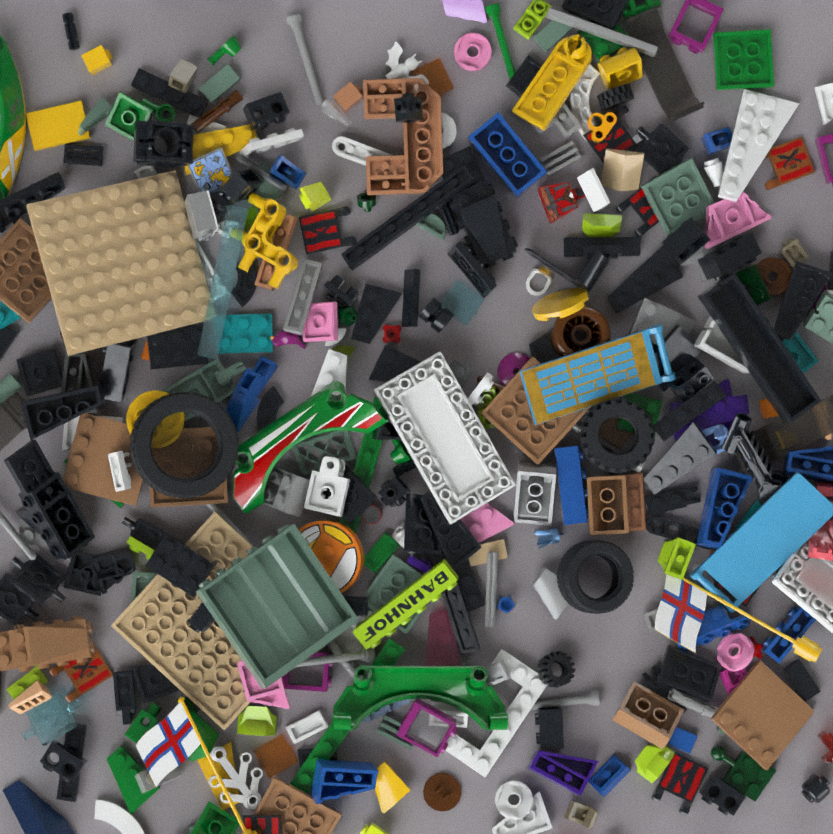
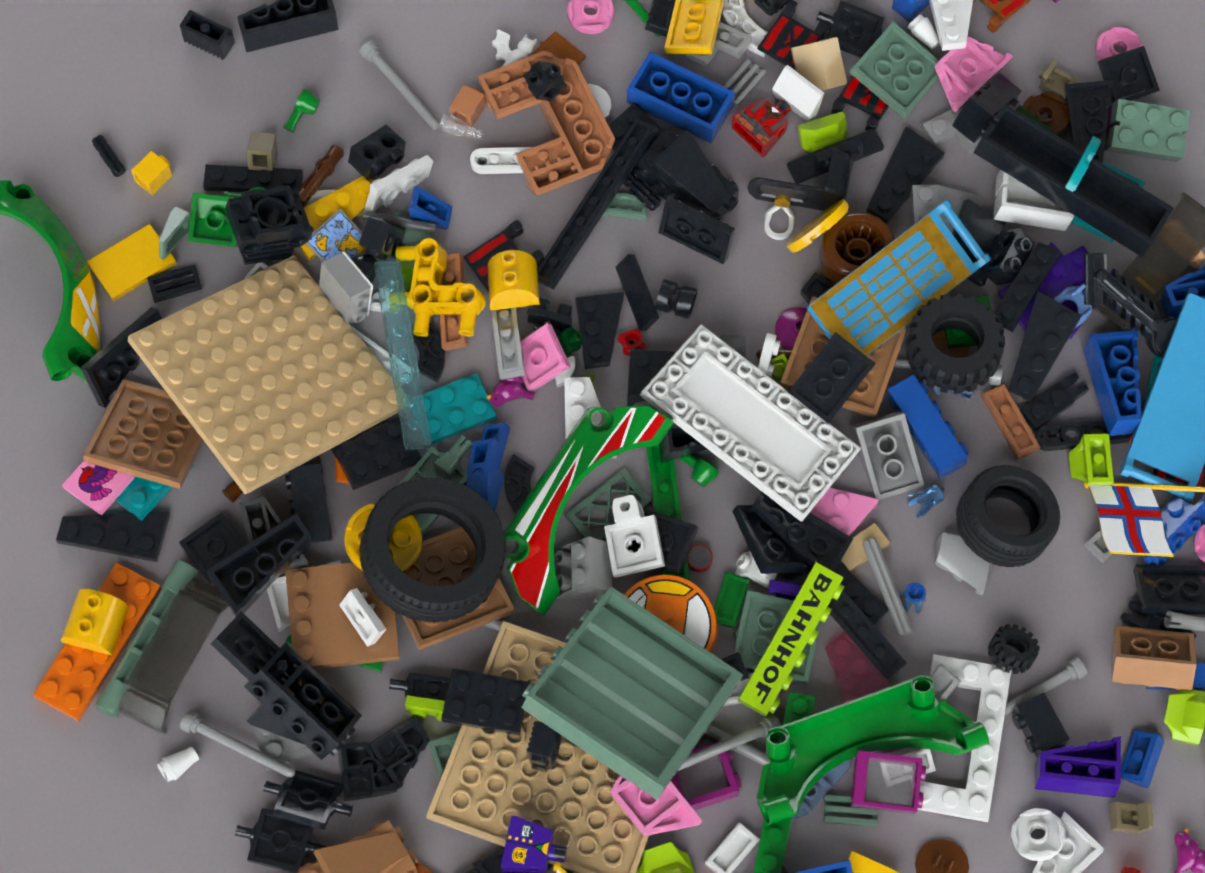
camera: 20 degrees left, 20 degrees down
sand green tile [199,64,241,104] -> none
neon yellow slope [299,182,331,212] -> none
dark green tile [357,192,377,212] -> none
black brick [378,477,411,507] -> none
black axle [393,459,417,477] -> none
clear light blue piece [441,281,484,325] -> none
light orange piece [587,112,617,143] -> none
medium nougat slope [587,475,629,535] -> none
black brick [662,217,711,264] -> none
orange slope [759,399,779,419] -> none
none -> yellow brick [487,250,540,311]
none -> dark purple torso [501,815,567,873]
none -> black plate [788,332,876,423]
none -> teal tile [1065,136,1101,192]

